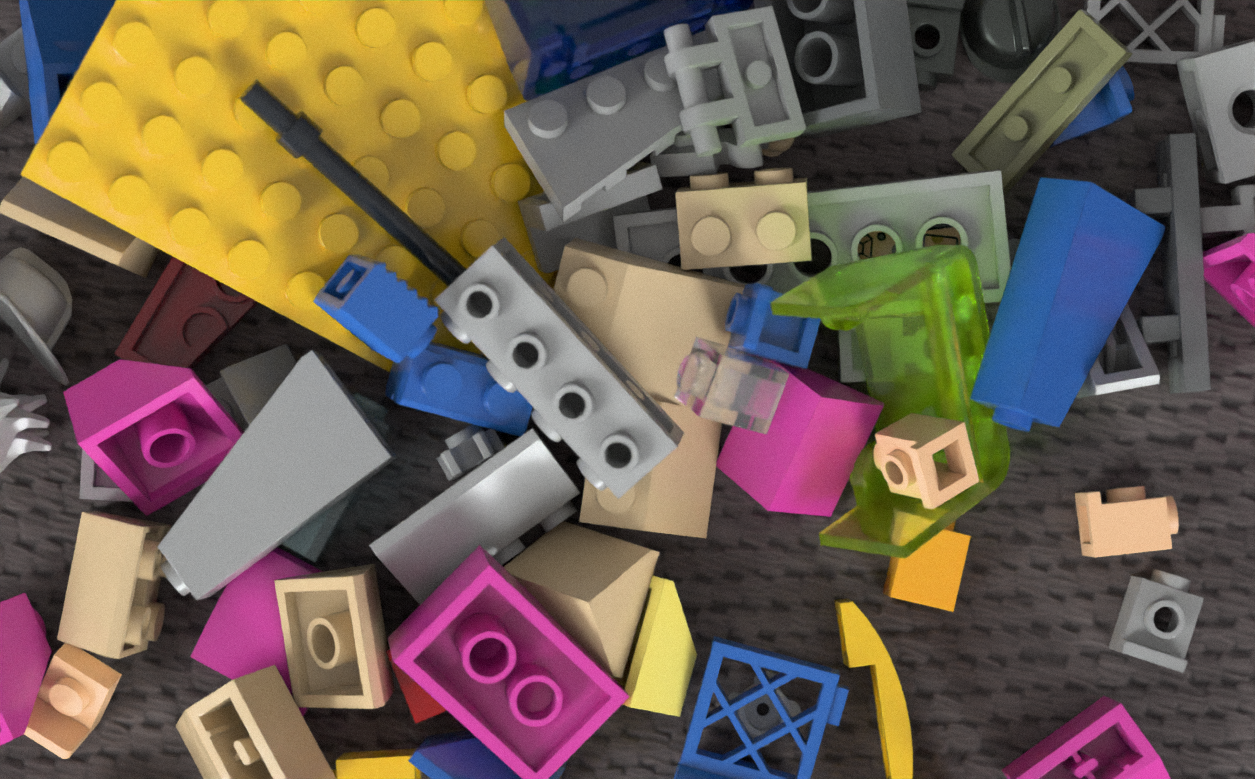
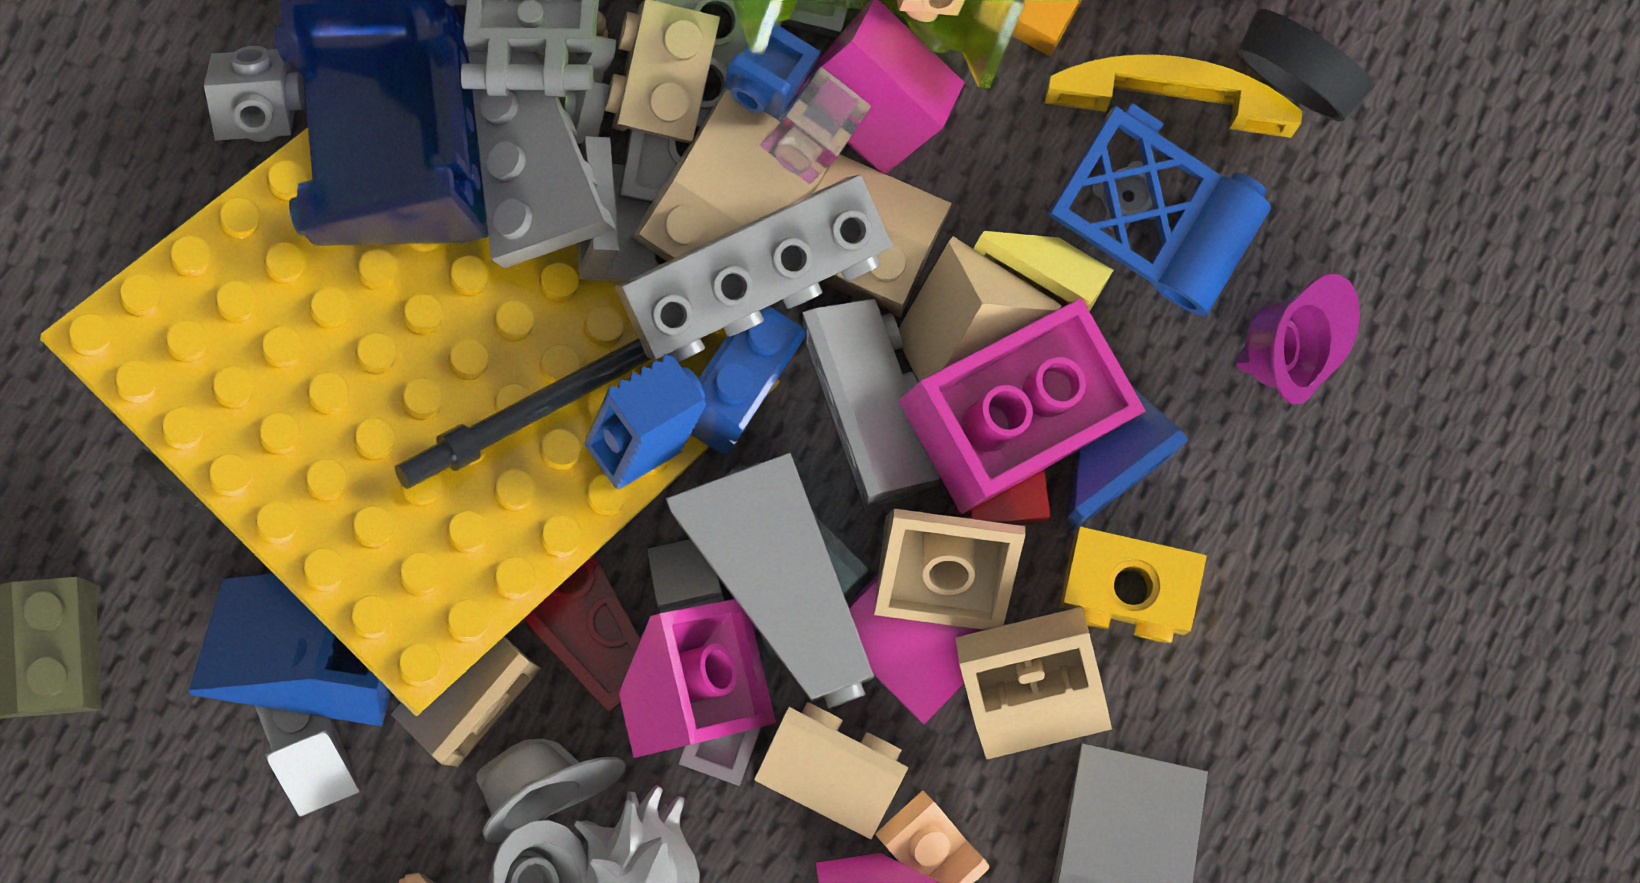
camera: 75 degrees left, 5 degrees down
light grey plate [437,424,508,481] -> none

